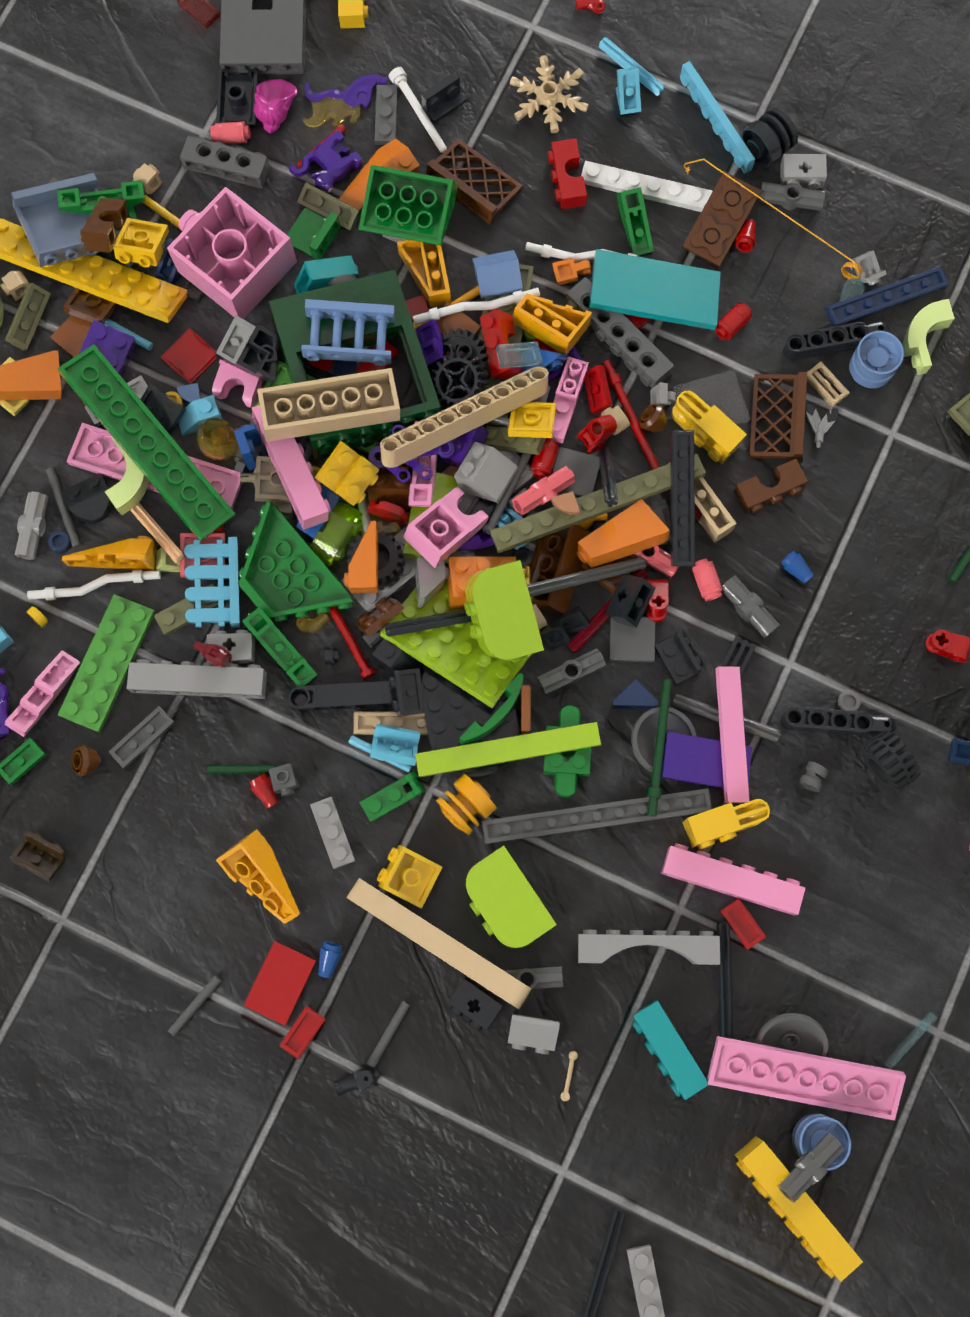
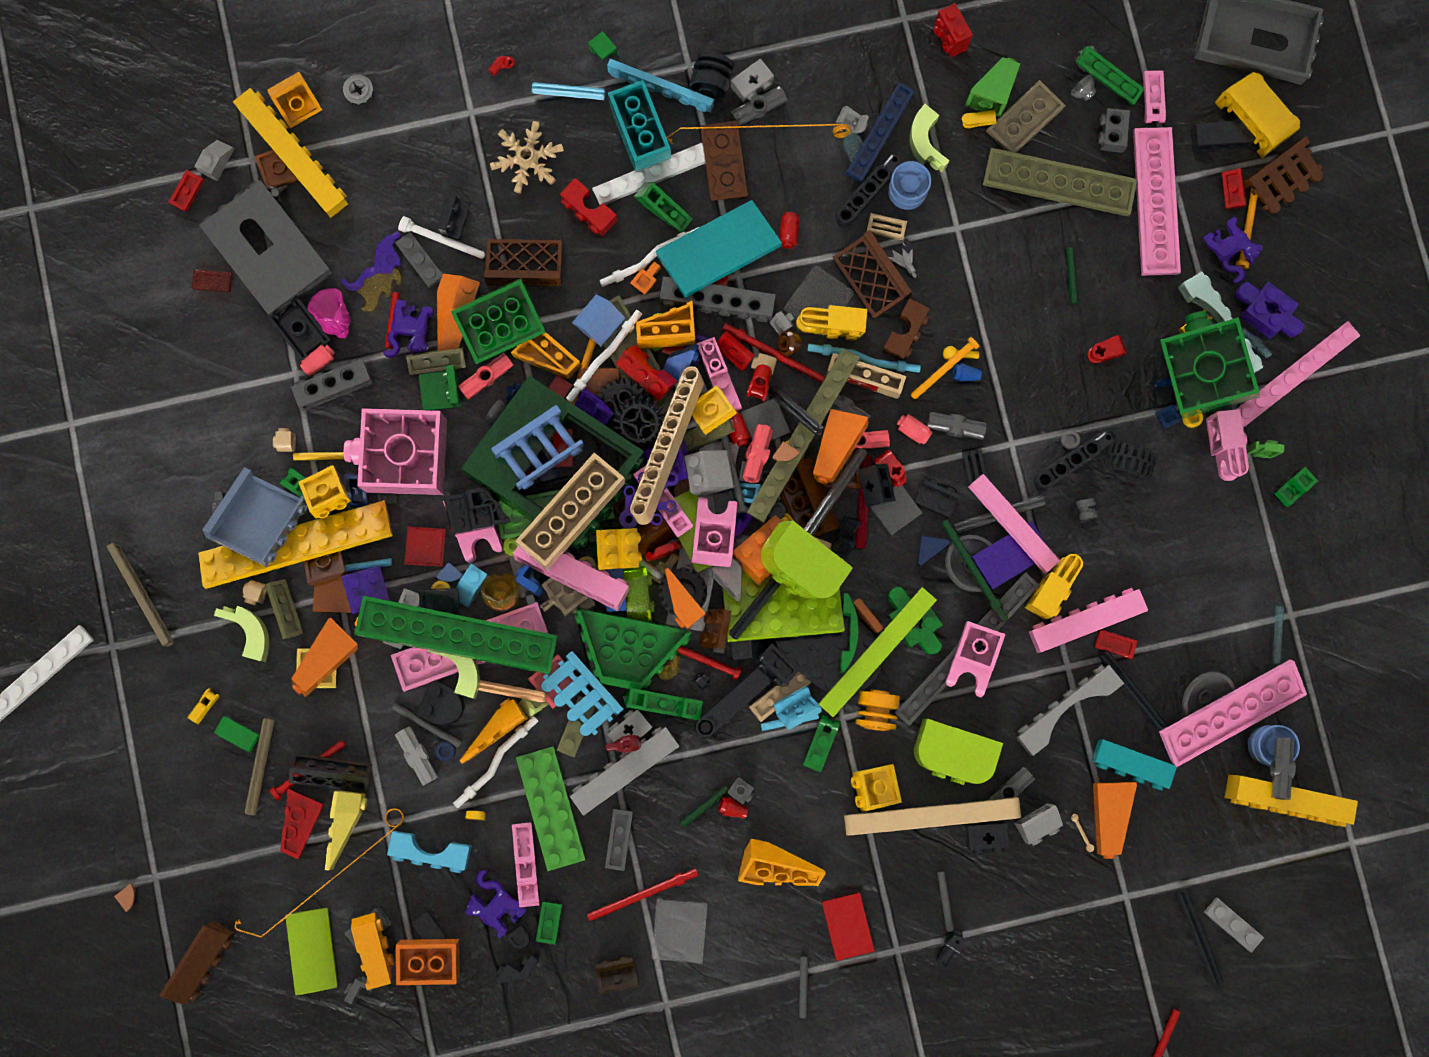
camera: 45 degrees left, 5 degrees up
green slope [57,180,145,214] -> none
reddish brown cone [71,745,101,776] -> none
reddish brown arch [80,198,129,252] -> none
light grey slope [216,315,256,364] -> none
red tile [279,1006,326,1059] -> none
teal slope [294,255,358,294] -> none
light grey plate [310,797,355,869] -> none
blue cone [318,942,343,978] -> none
clear light blue tile [496,342,543,368] -> none
dark grey piece [537,648,606,695] -> none
medium azure slope [616,67,641,115] -> none
black tile [670,430,695,566] -> none
red cone [735,219,756,252] -> none
none -> coral piece [458,352,514,400]
none -> red bar [587,868,699,921]
none -> green panel [588,31,618,60]
none -> teal brick [608,80,671,171]
none -> clear piece [651,899,708,964]
none -> medium azure bar [807,344,920,373]
none -> light orange bar [911,337,980,399]
none -> yellow bar [943,346,979,361]
none -> bright pink brick [946,621,1005,698]
none -> orange slope [1093,782,1137,859]

